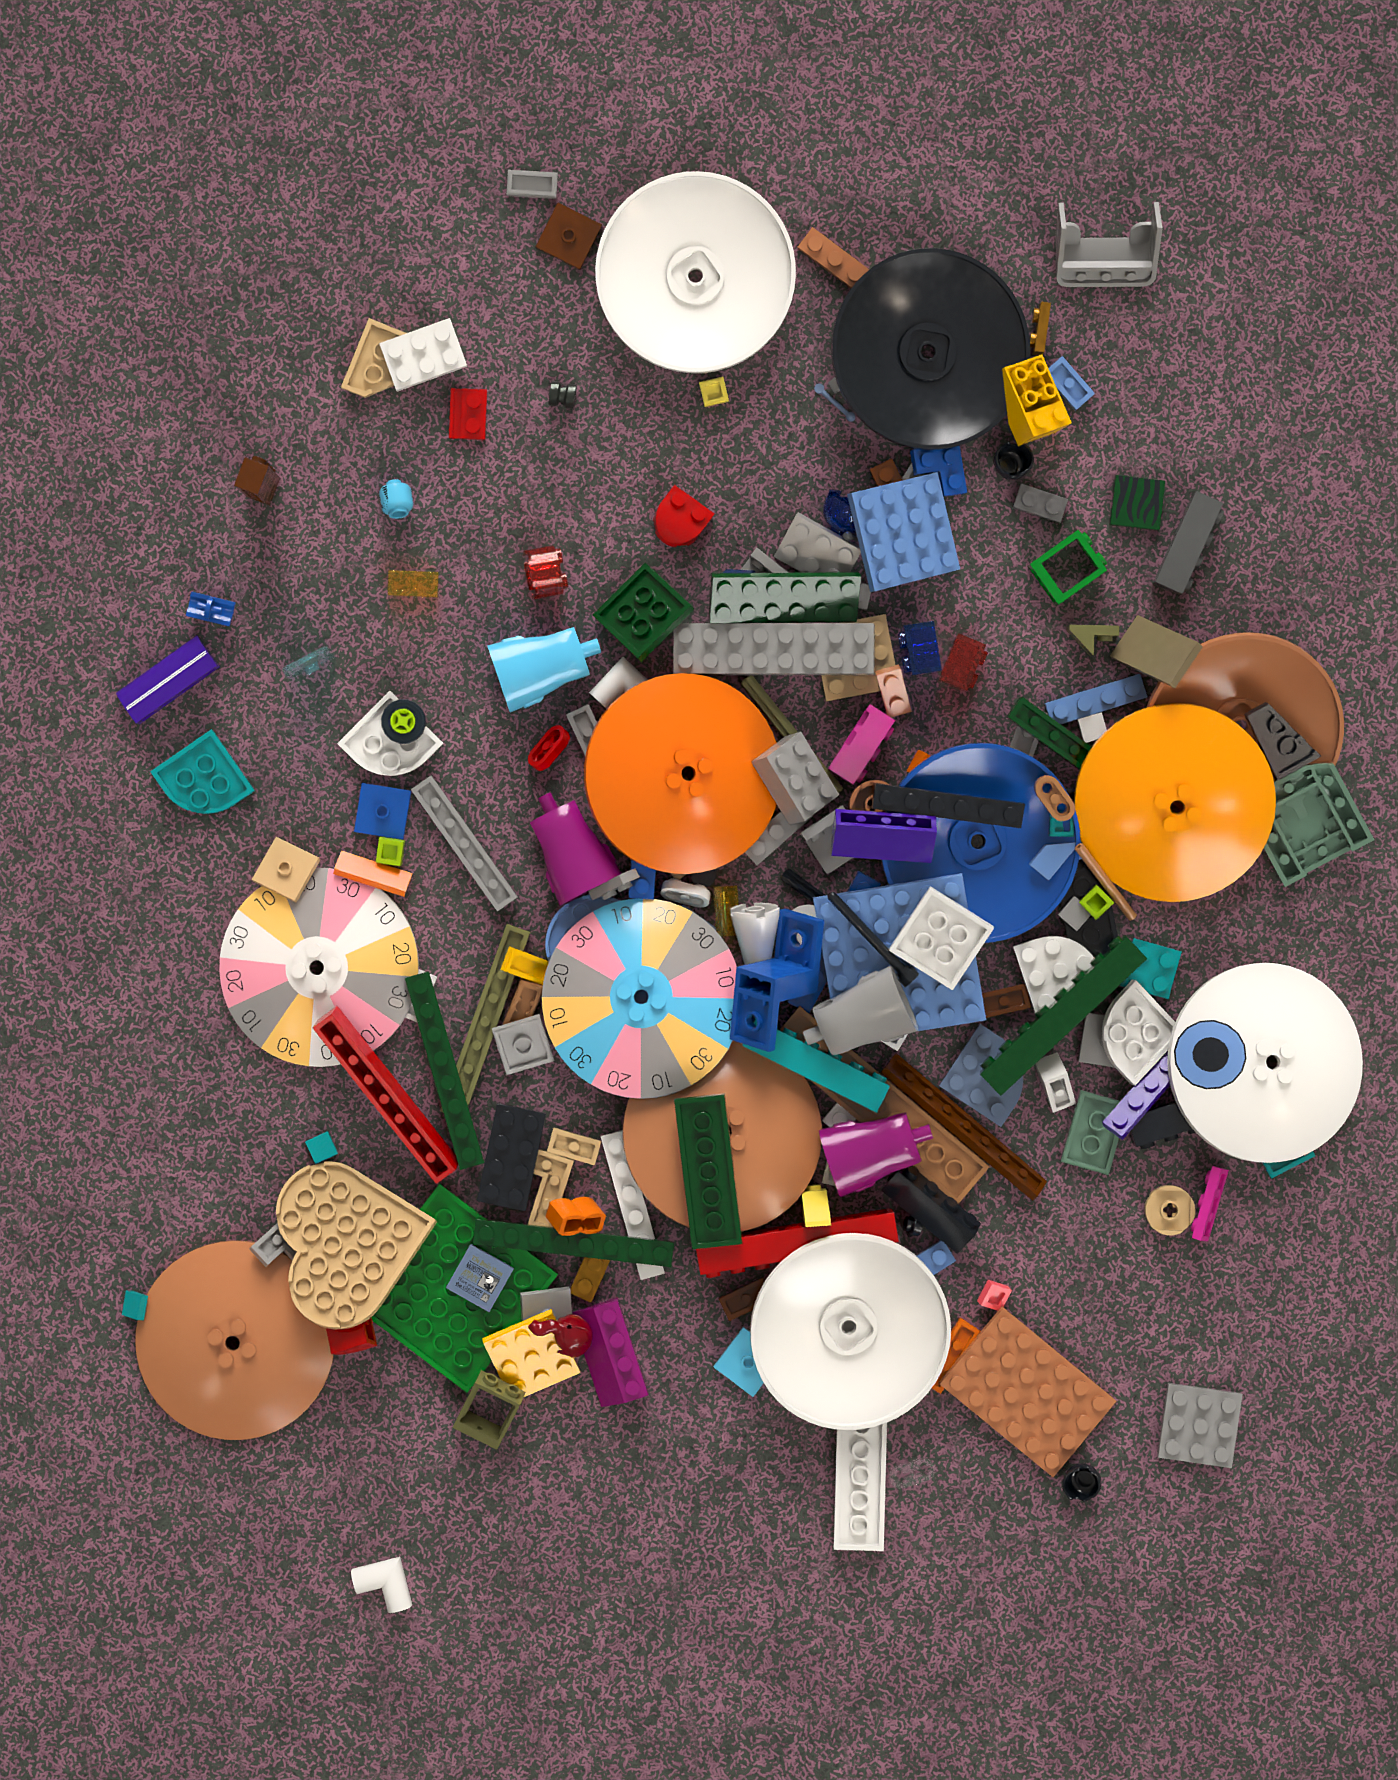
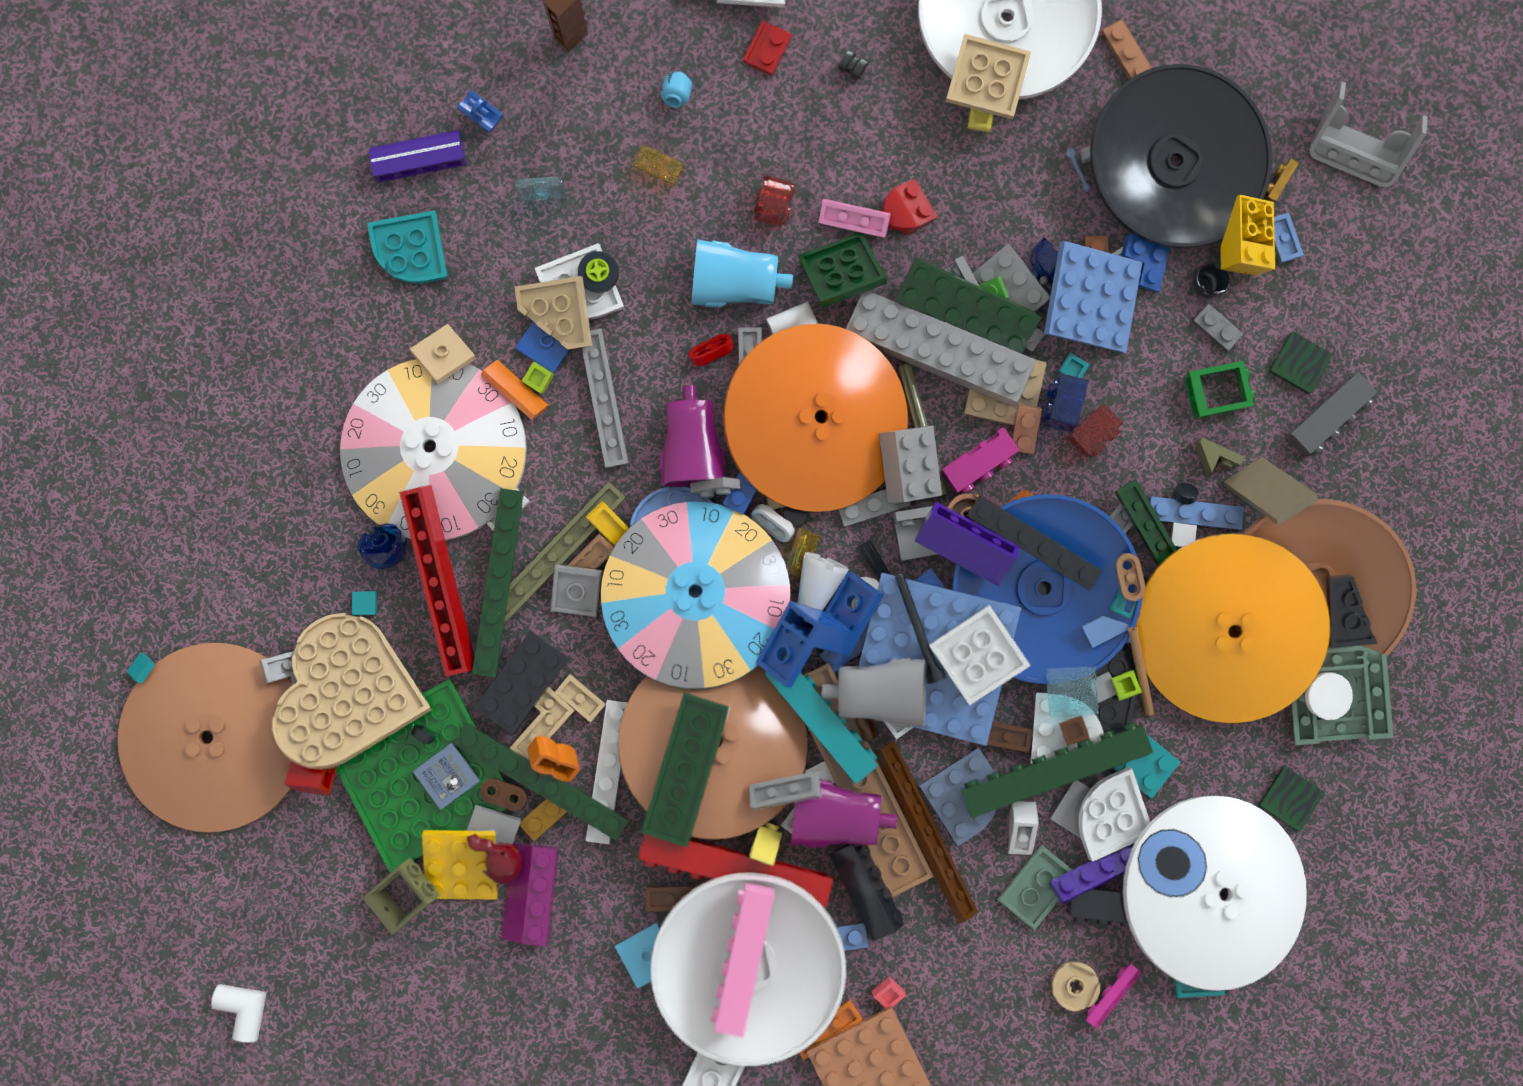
camera: 20 degrees right, 5 degrees down
black plate [903,1215,923,1237] -> none
none -> clear blue cylinder [357,523,407,570]
none -> black tile [411,724,436,744]
none -> reddish brown plate [480,778,528,811]
none -> tan plate [515,276,592,349]
none -> bright pink brick [711,883,774,1037]
none -> light grey plate [749,772,821,810]
none -> bright pink plate [818,199,891,238]
none -> reddish brown tile [855,718,879,742]
none -> tan plate [946,34,1031,120]
none -> bright green plate [979,276,1009,298]
none -> clear light blue plate [1046,666,1098,717]
none -> teal tile [1058,353,1090,385]
none -> reddish brown plate [1058,715,1090,746]
none -> black tile [1174,483,1199,504]
none -> dark green tile [1258,766,1325,832]
none -> white tile [1305,672,1353,720]

